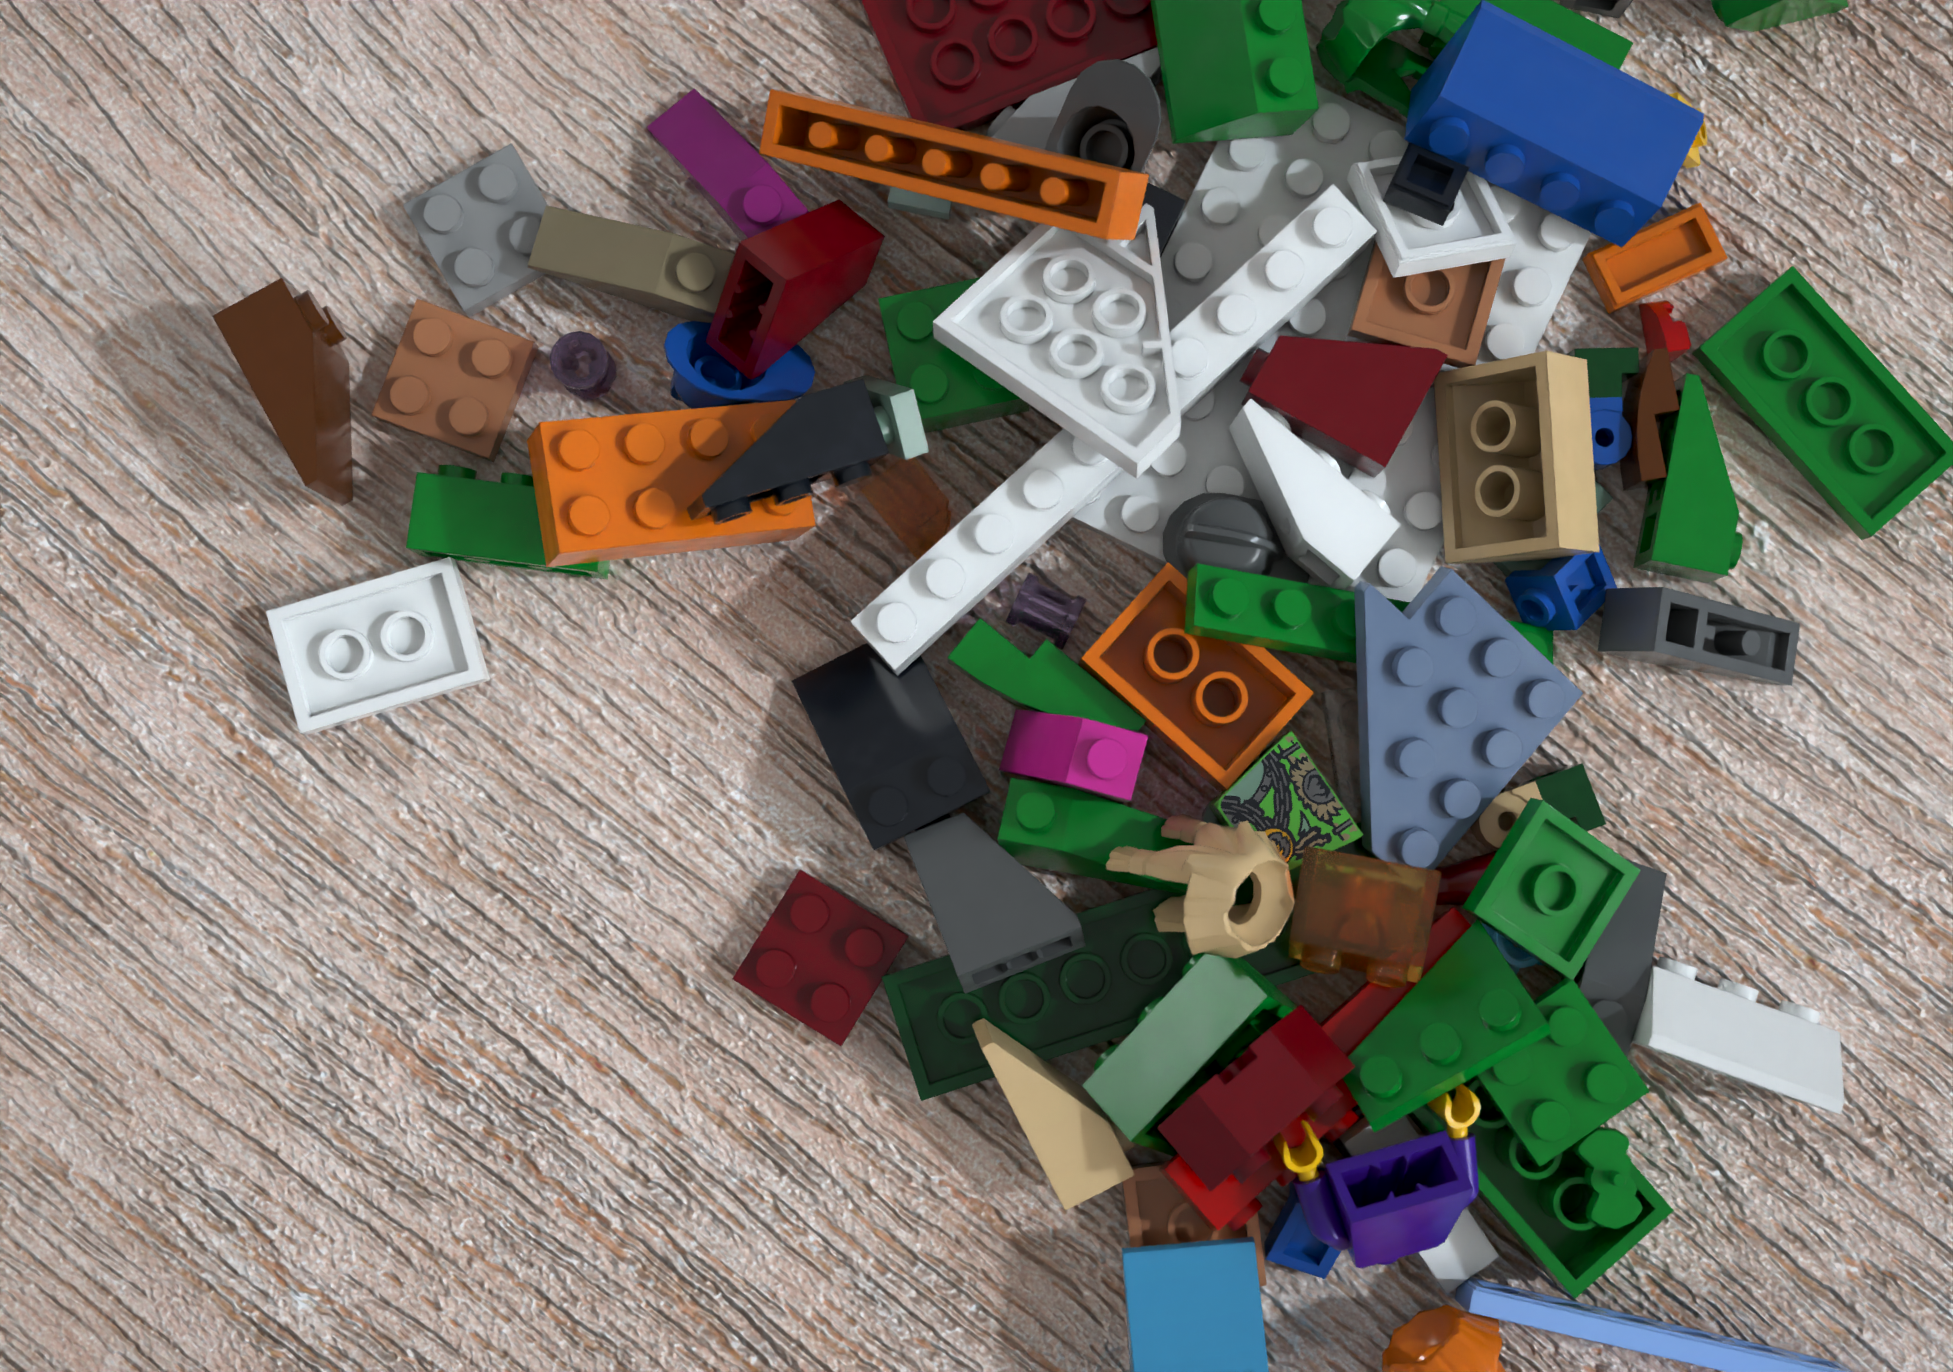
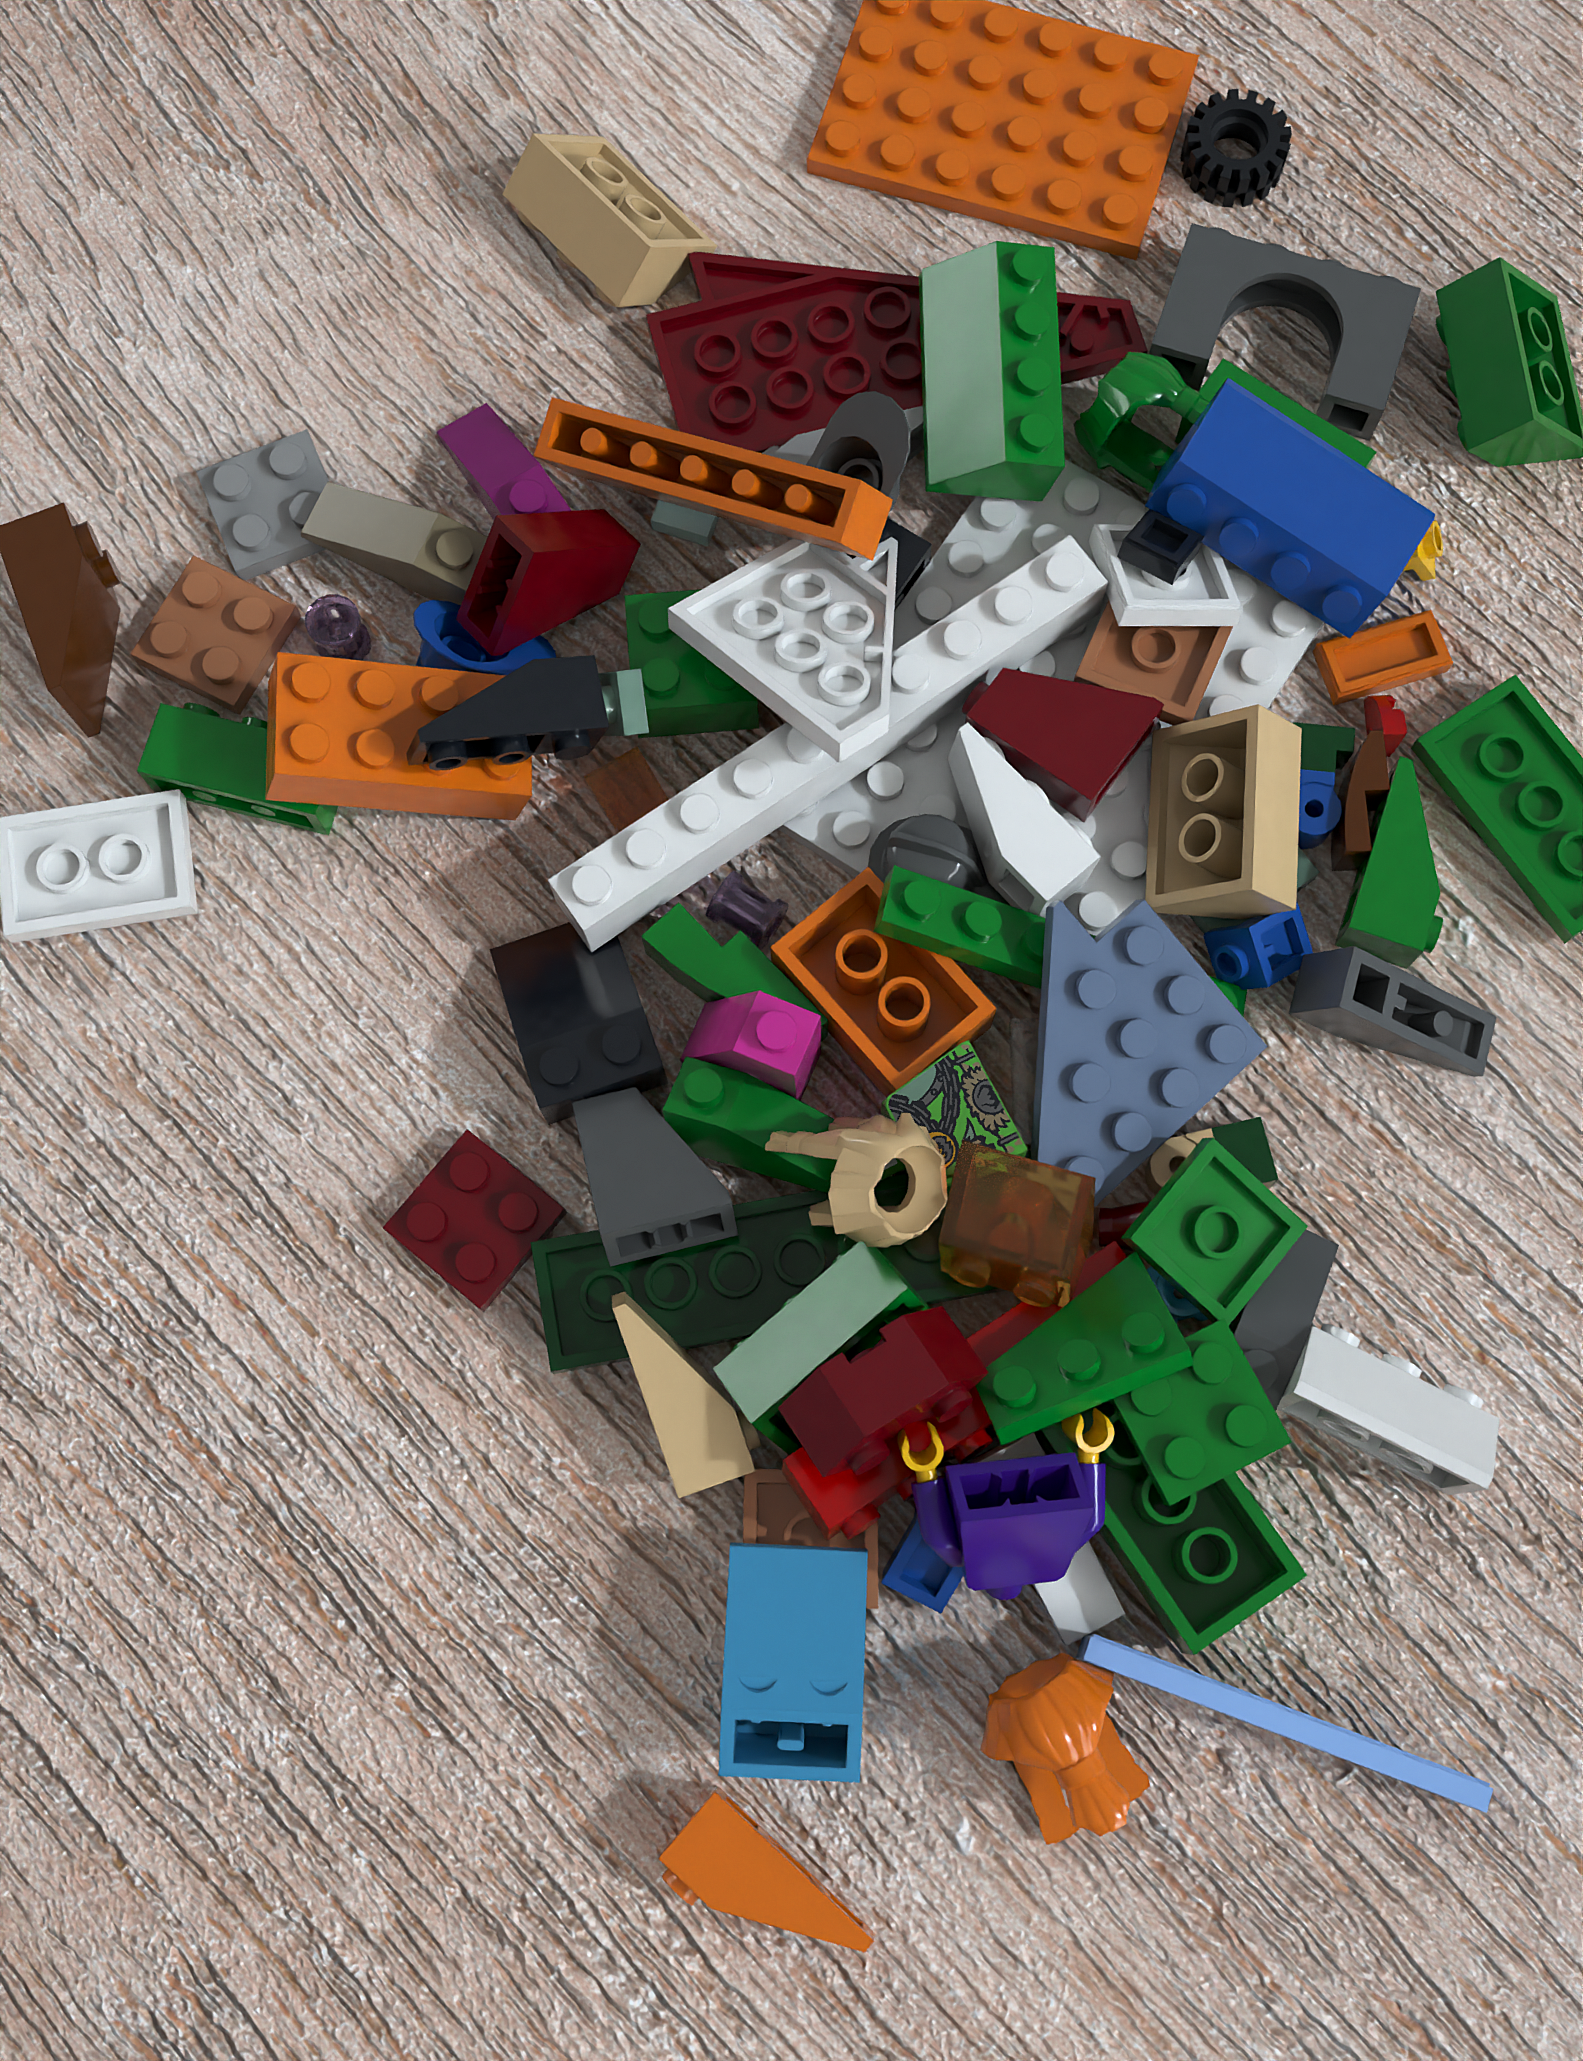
camera: 10 degrees right, 10 degrees down
green piece [1572,1127,1643,1229] -> none

